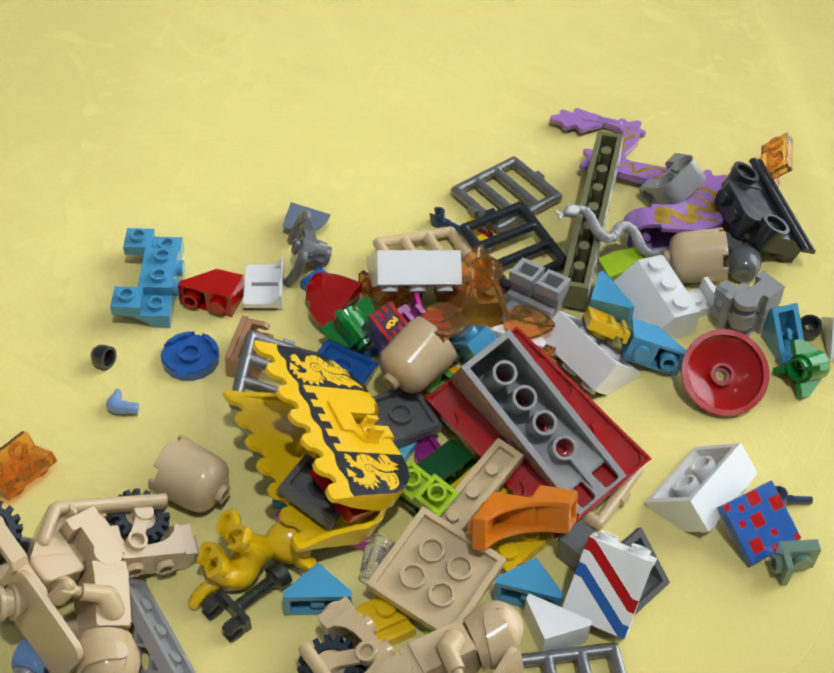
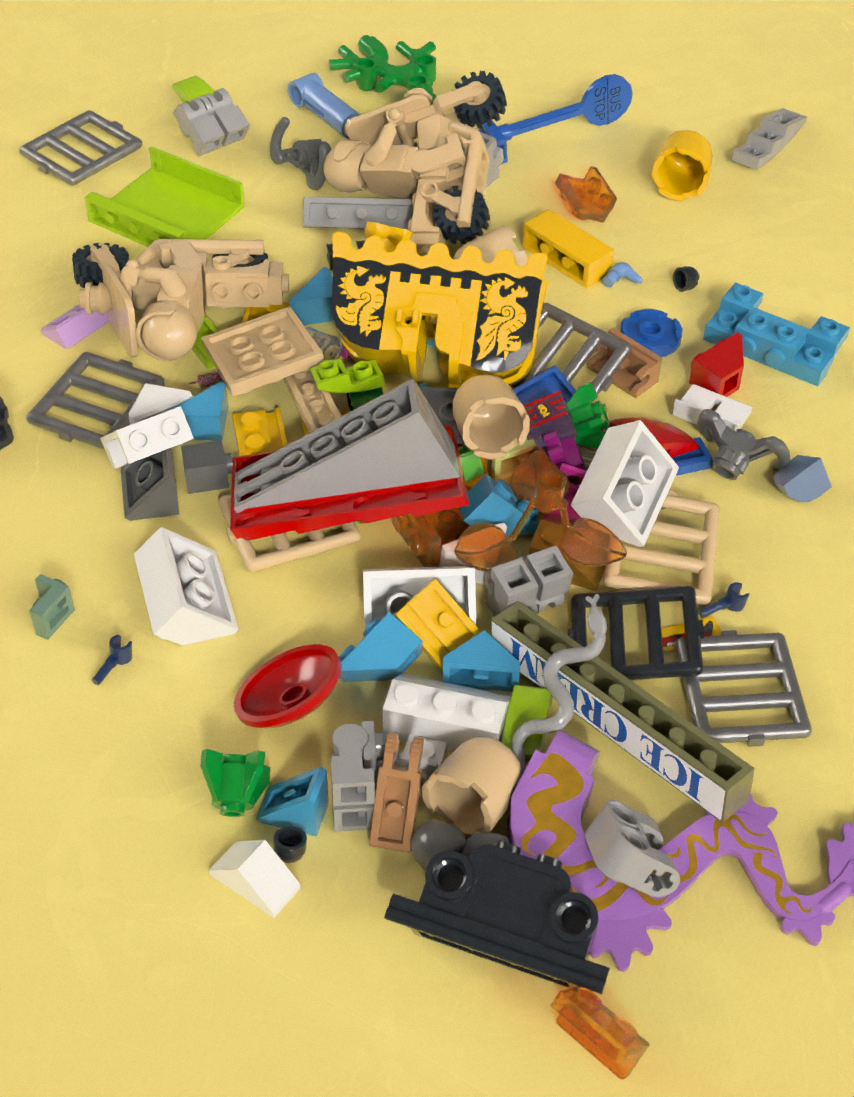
camera: 125 degrees right, 0 degrees up
orange arch [468,485,578,551] -> none
blue tile [717,480,801,566] -> none
none -> medium nougat hinge [369,732,424,853]
none -> yellow brick [522,209,614,289]

